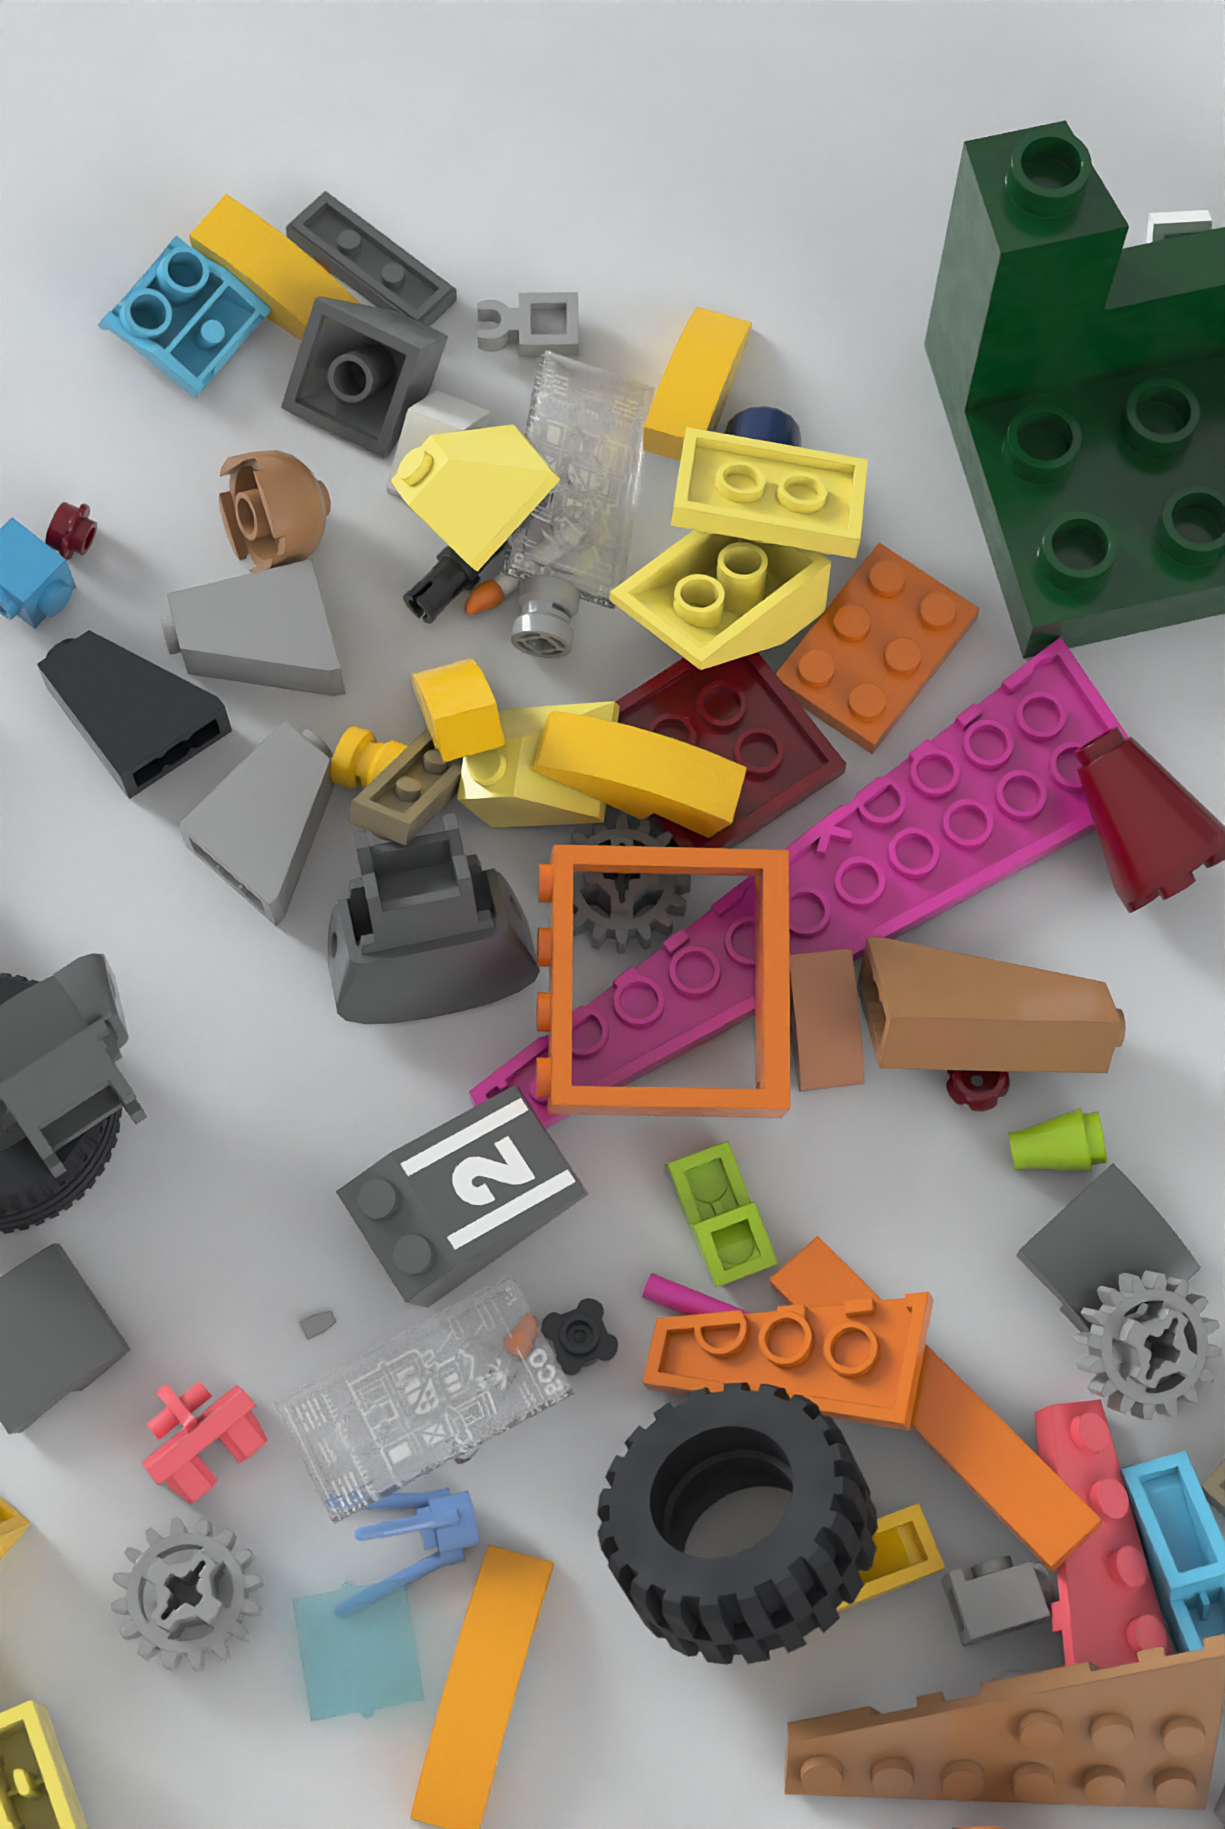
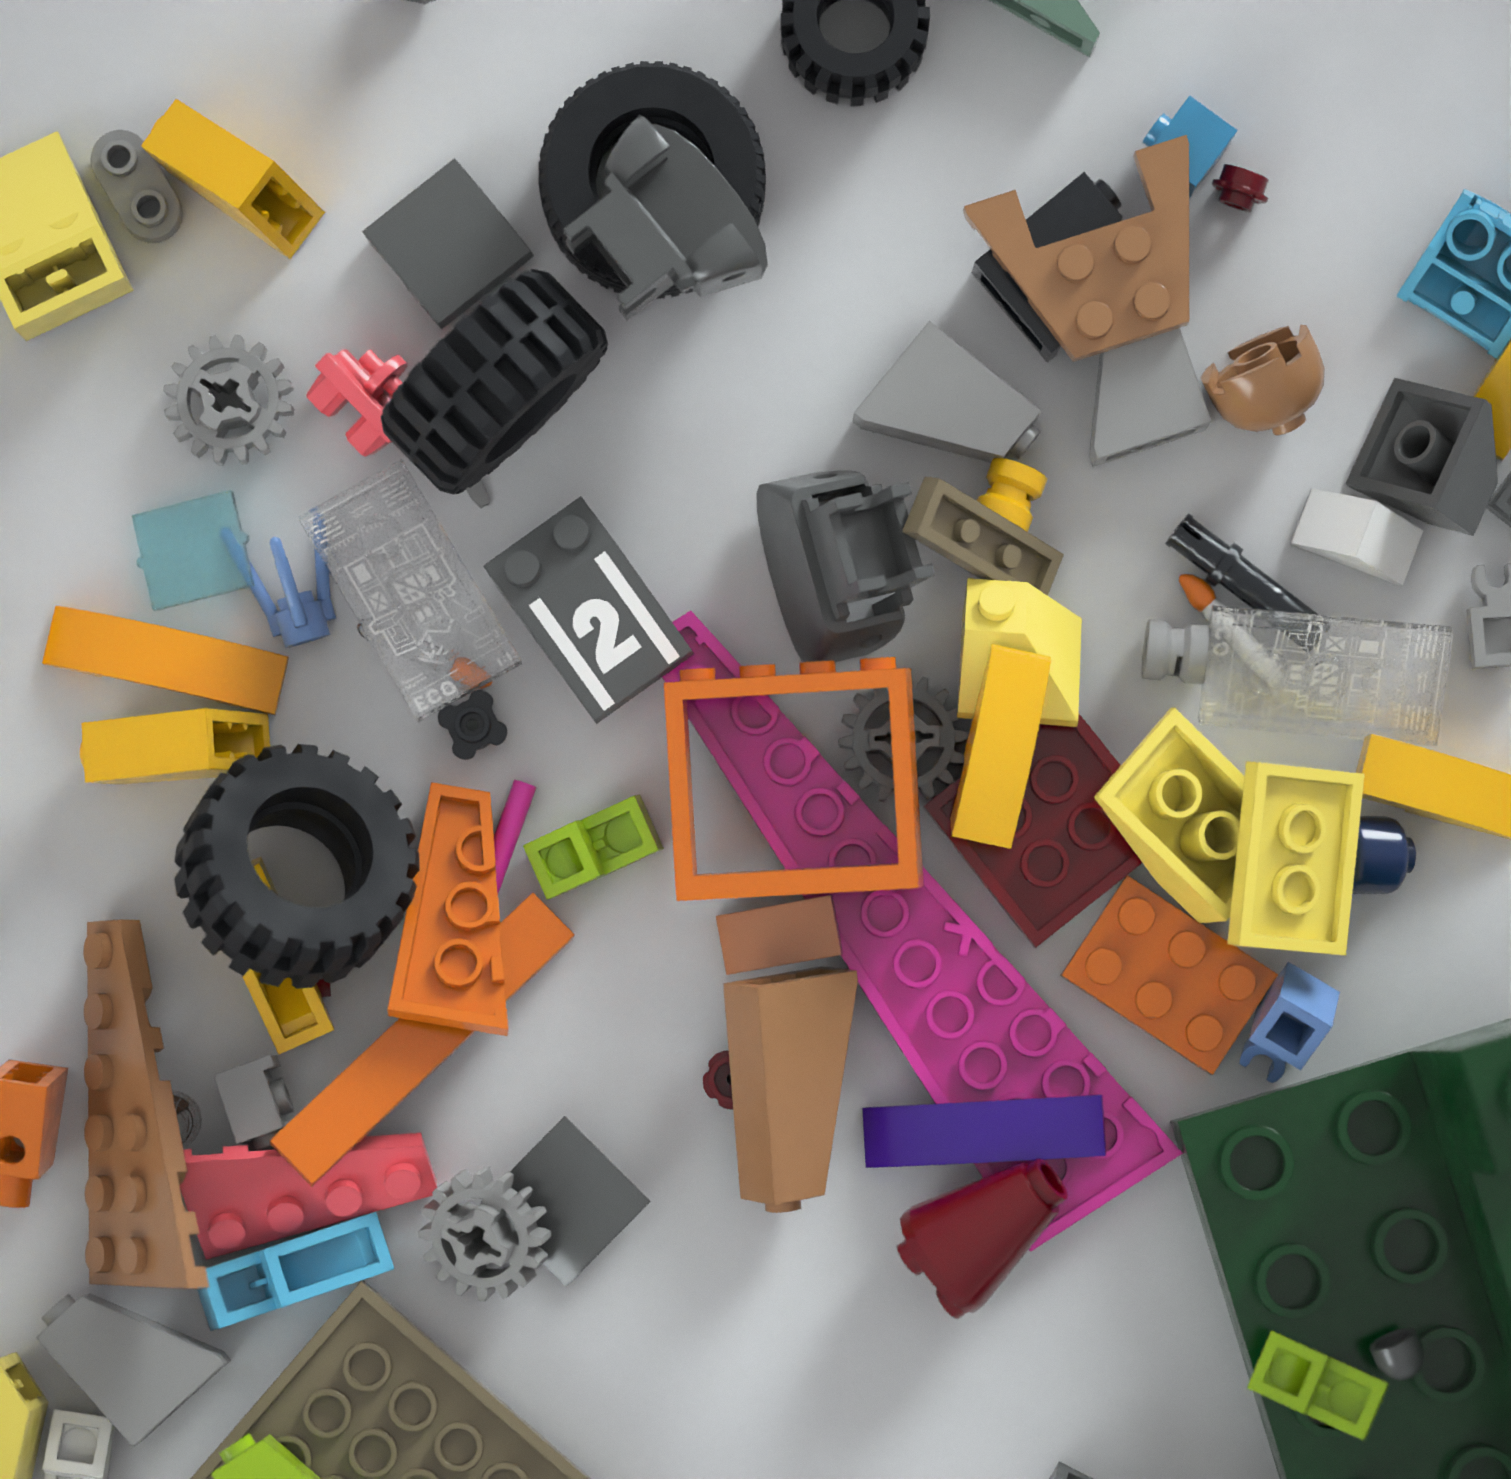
camera: 85 degrees right, 15 degrees up
light yellow slope [391,424,561,572] -> none
yellow slope [410,658,506,762] -> none
lime cone [1008,1107,1107,1172] -> none
none -> yellow slope [79,708,270,785]
none -> black tyre [381,269,608,494]
none -> dark purple slope [862,1095,1106,1168]
none -> medium nougat wing [963,135,1189,362]
none -> medium blue brick [1239,962,1340,1083]

